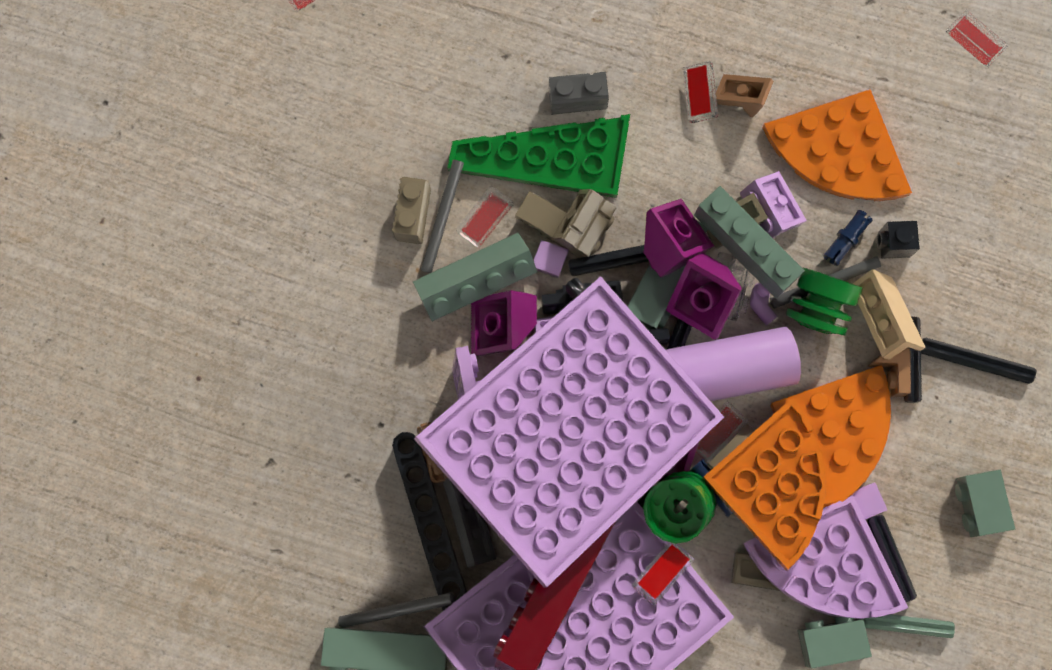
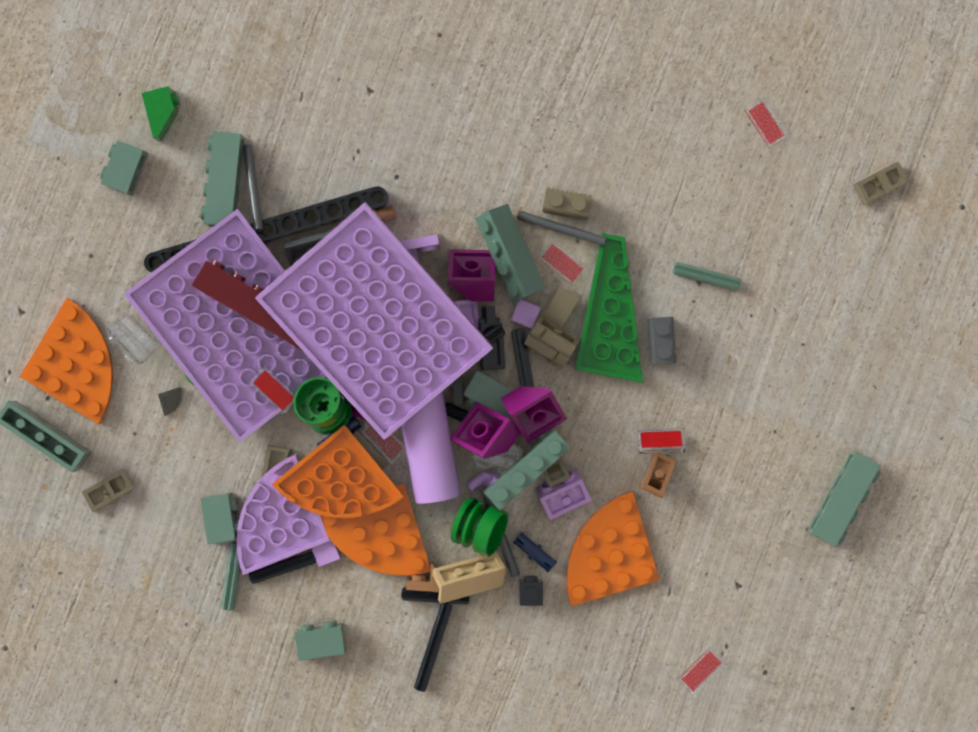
camera: 85 degrees right, 10 degrees up
none -> sand green axle [673,262,741,290]

